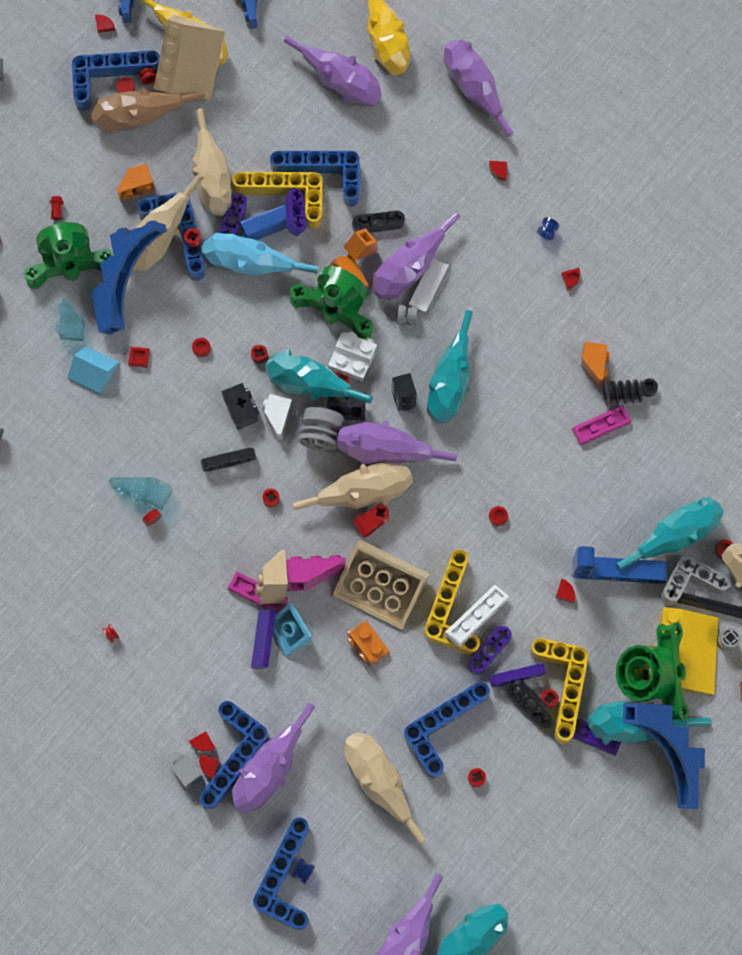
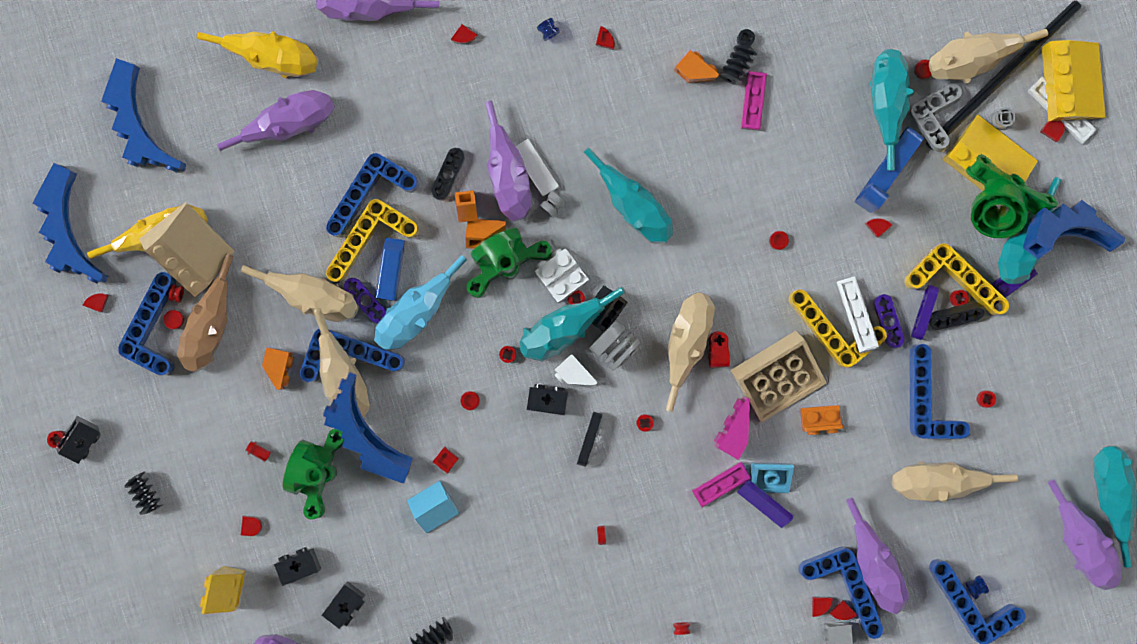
camera: 55 degrees left, 15 degrees up
clear light blue slope [56,298,85,341] -> none
clear light blue slope [109,477,173,510] -> none
red bush [184,228,201,247] -> none
tan slope [256,550,288,604] -> none
dark purple beam [285,188,306,236] -> none
medium lavender piece [336,420,457,466] -> none
black brick [391,373,417,411] -> none

